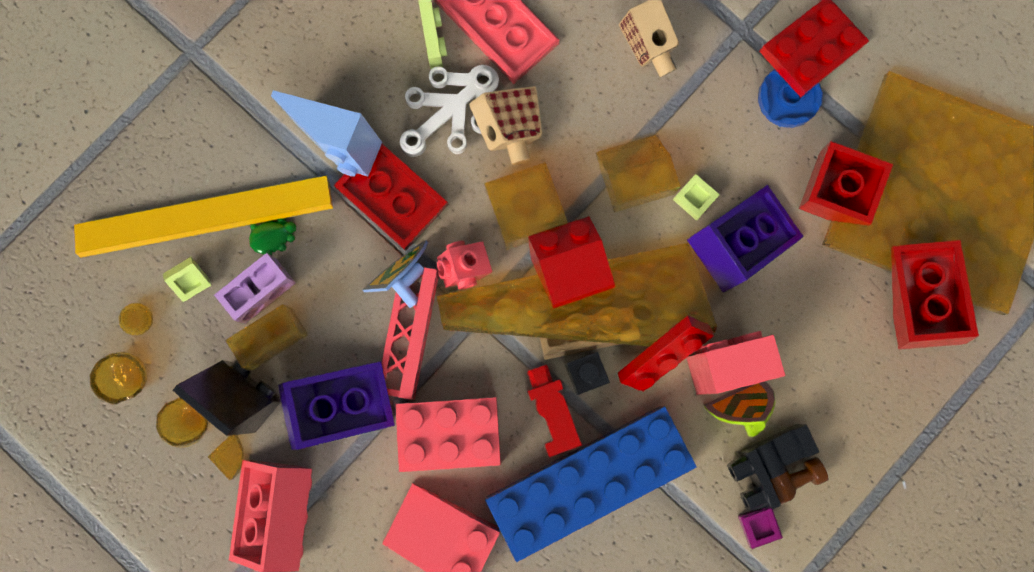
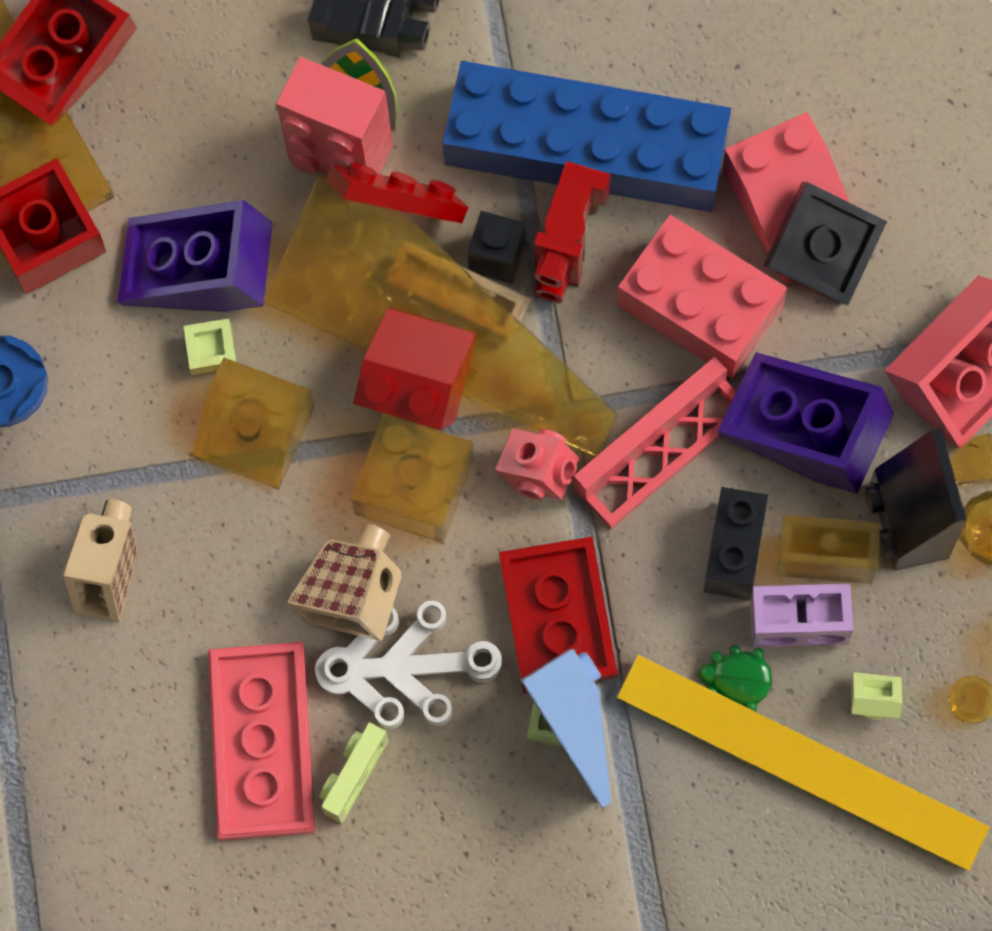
camera: 135 degrees left, 10 degrees down
shield [363,240,428,308] -> none
none -> black brick [703,487,768,600]
none -> black plate [763,181,887,306]

